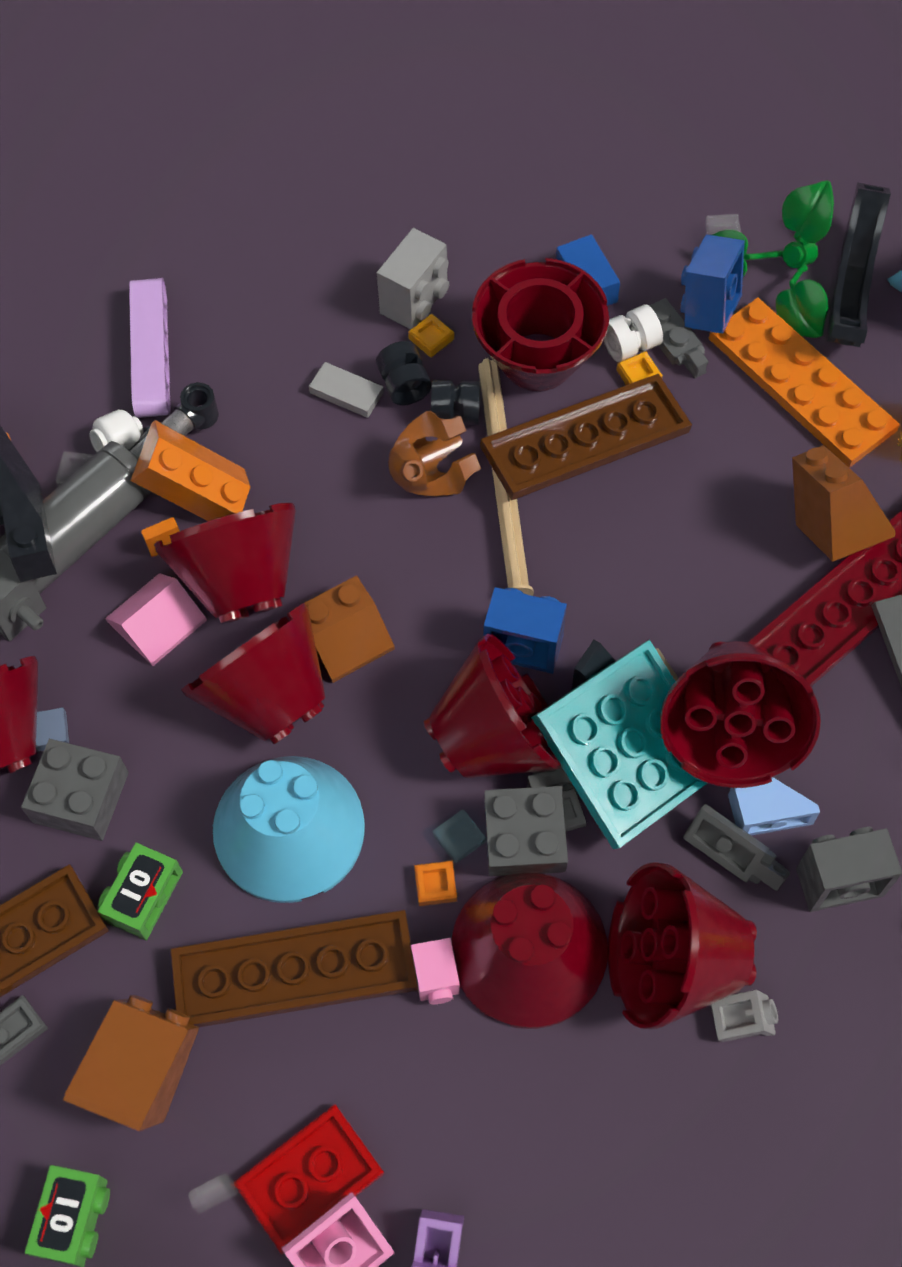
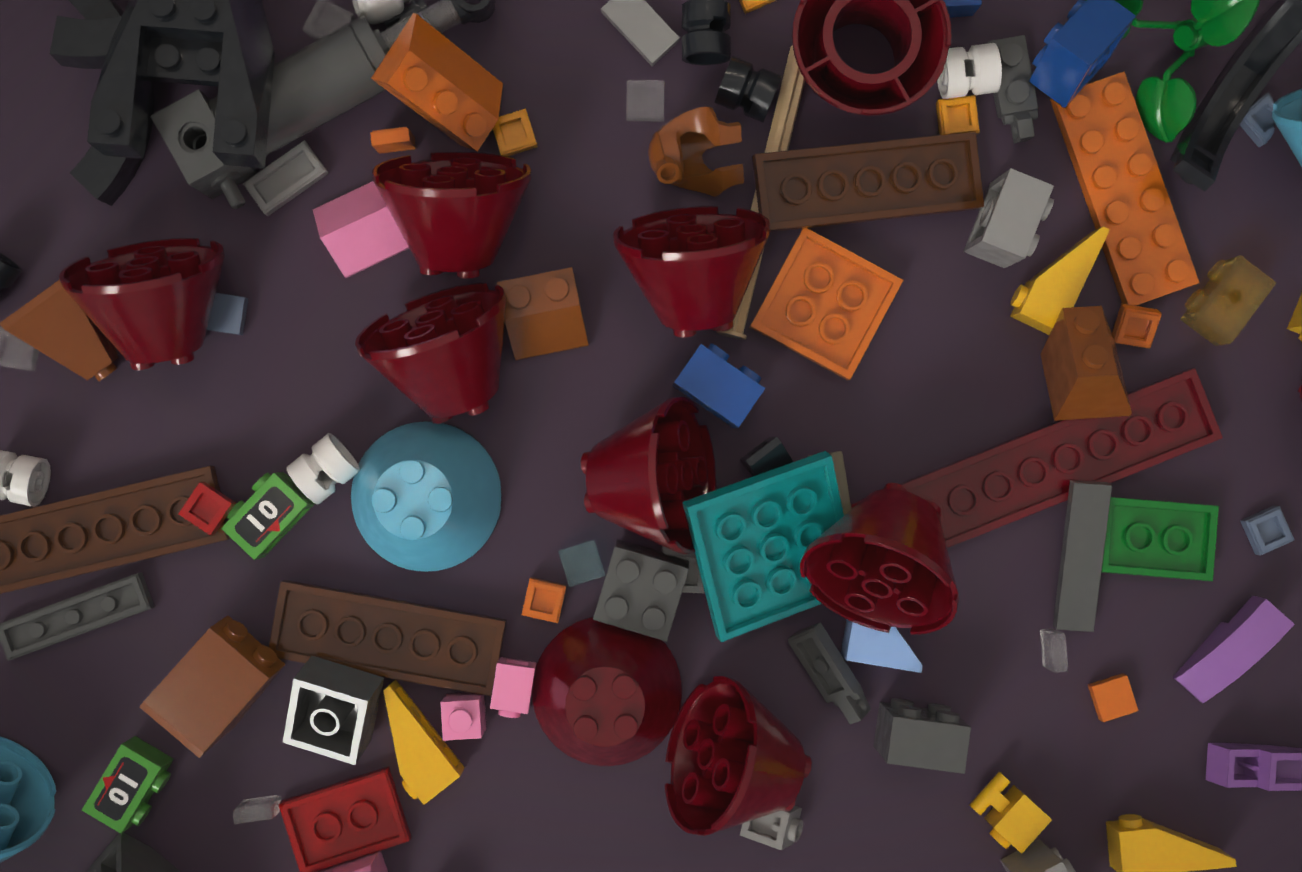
camera: 15 degrees right, 25 degrees up
dark grey brick [21,738,129,841] -> none
none -> red plate [178,482,236,536]
none -> light grey tile [243,140,329,216]
none -> dark grey brick [283,655,384,765]
none -> white wheel [287,433,360,505]
none -> yellow slope [383,680,465,805]
none -> bright pink brick [440,692,486,741]
none -> light orange tile [493,108,538,157]
none -> dark red cone [613,206,770,337]
none -> clear tile [626,80,665,122]
none -> orange plate [749,228,904,380]
none -> light grey brick [963,168,1054,268]
none -> yellow slope [1010,226,1110,335]
none -> orange tile [1112,303,1162,349]
none -> sand blue tile [1240,92,1275,147]

